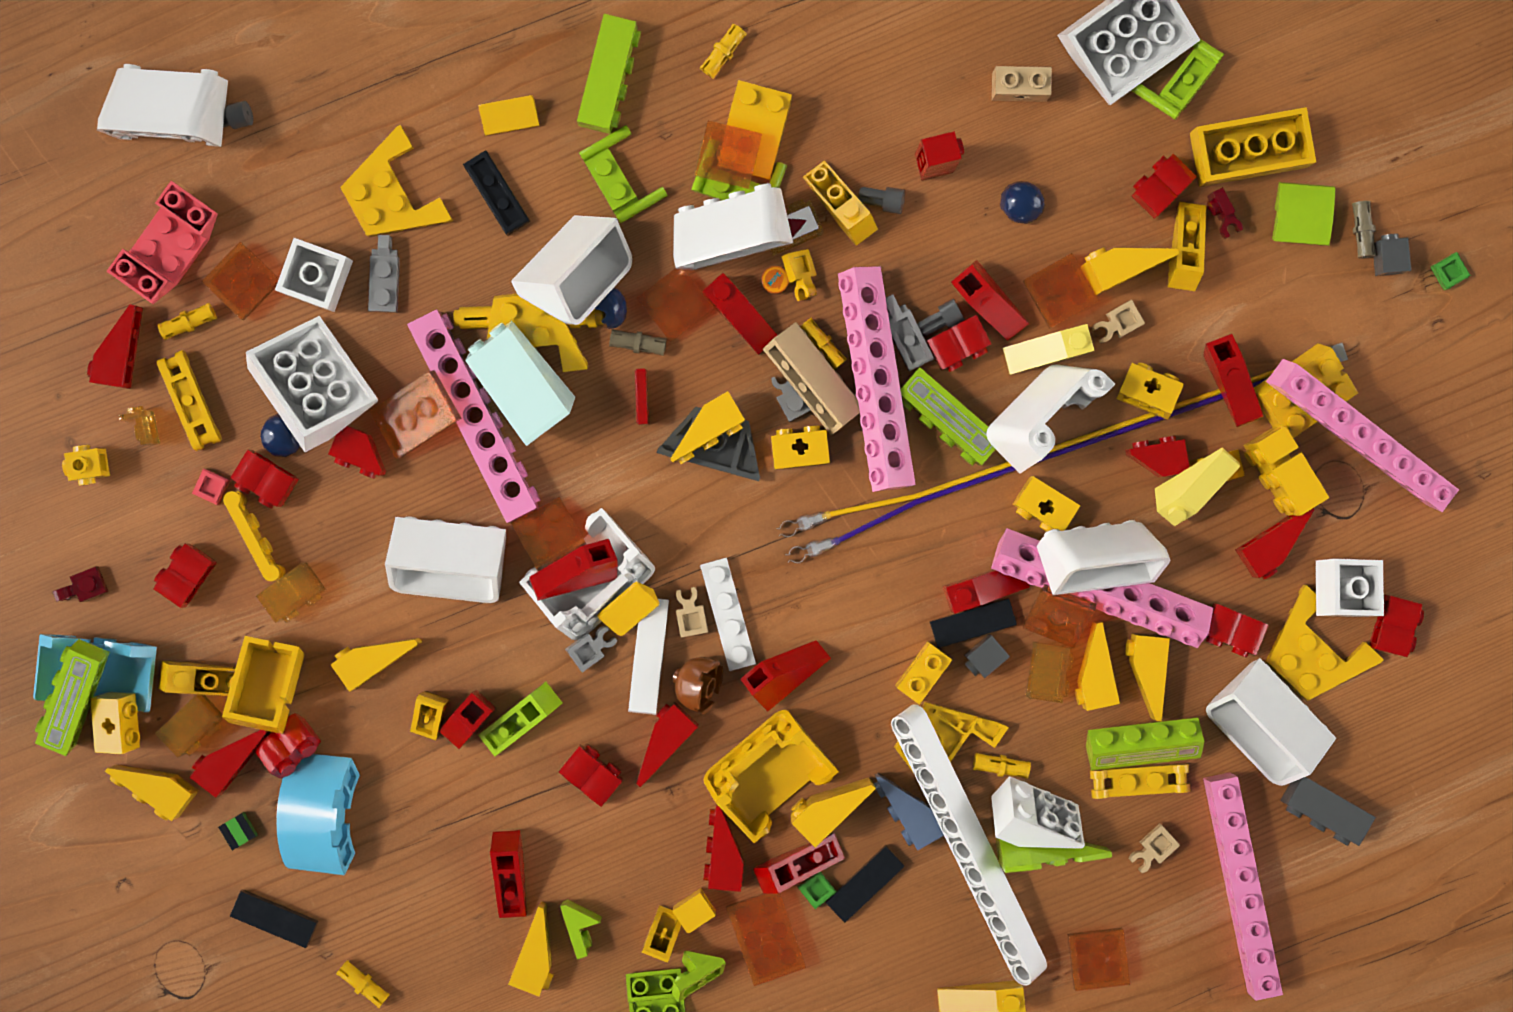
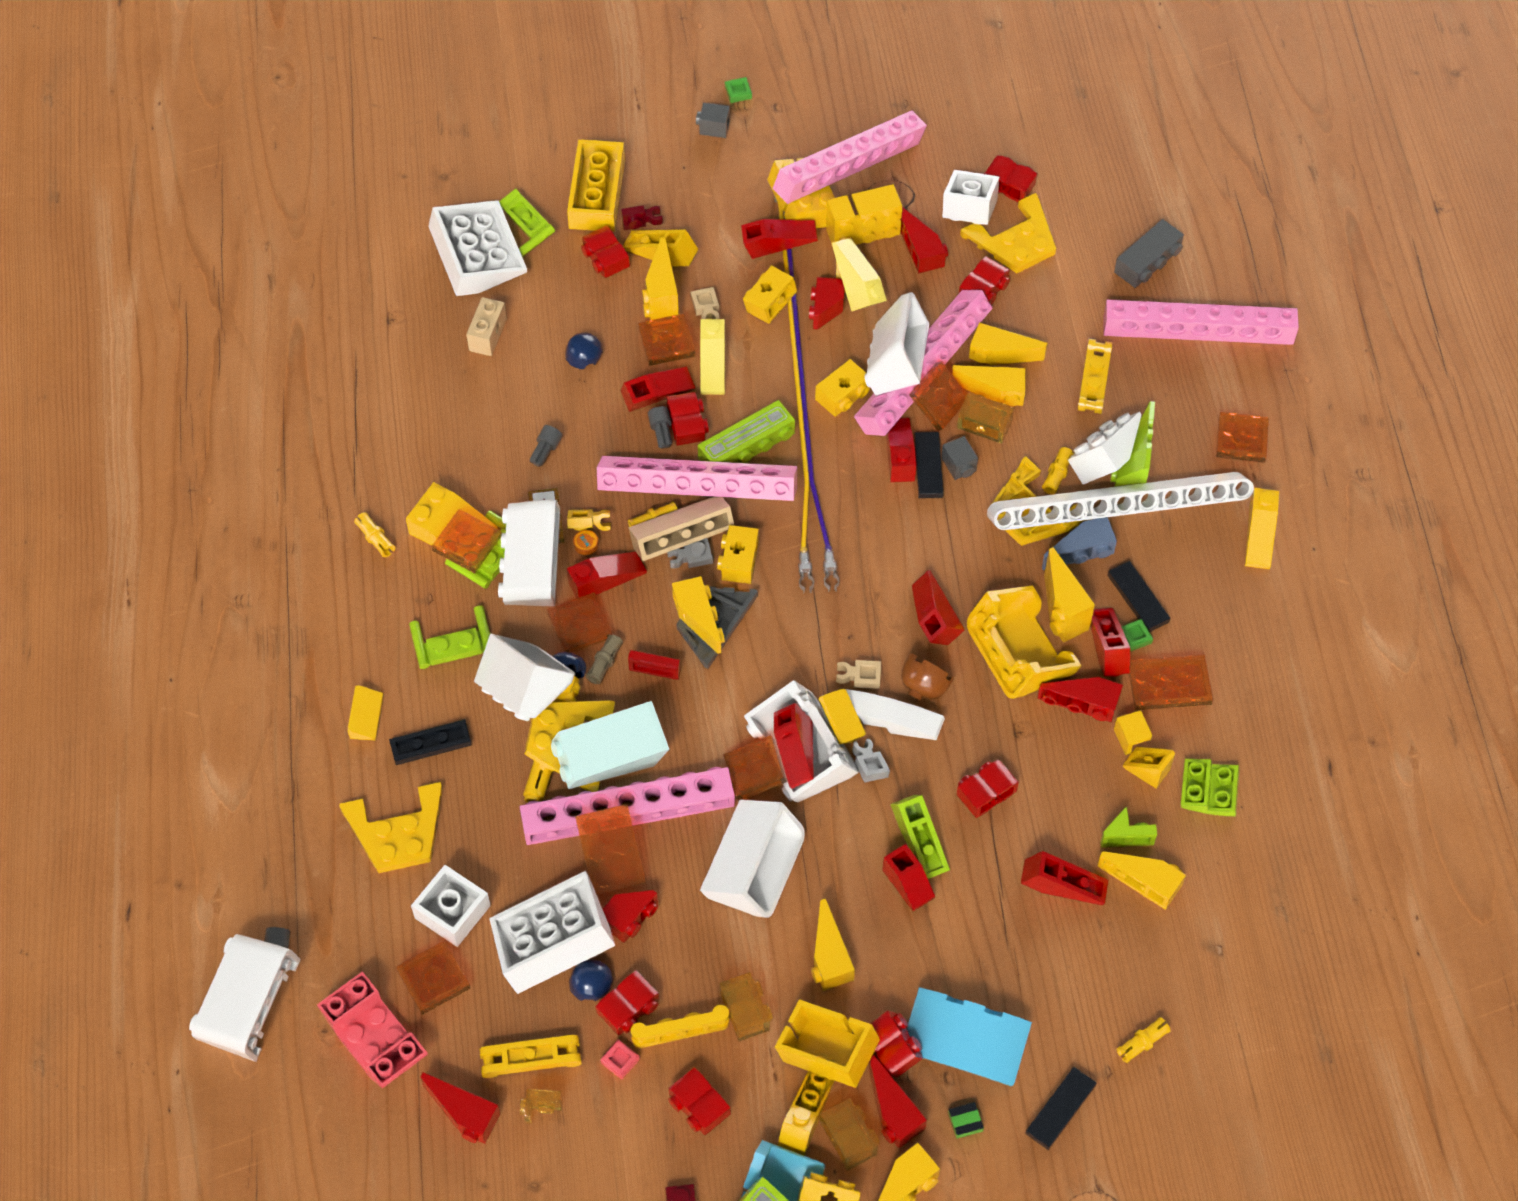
camera: 80 degrees left, 30 degrees down
yellow brick [62,445,110,486] -> none
yellow pin [158,303,217,340] -> none
light grey hinge [368,235,400,313] -> none
yellow slope [410,691,450,740] -> none
lime brick [577,14,641,134] -> none
red slope [636,702,699,787] -> none
lime slope [672,951,726,1002] -> none
white plate [700,557,756,671] -> none
yellow slope [803,160,878,246] -> none
light grey hinge [886,295,934,371] -> none
yellow brick [895,641,952,705] -> none
red brick [915,131,964,181] -> none
white windscreen [986,364,1115,473] -> none
lime brick [1086,718,1204,770] -> none
tan plate [1128,823,1180,873] -> none
white windscreen [1206,658,1336,786] -> none
lime slope [1272,182,1335,245] -> none
dark tan pin [1352,201,1376,259] -> none

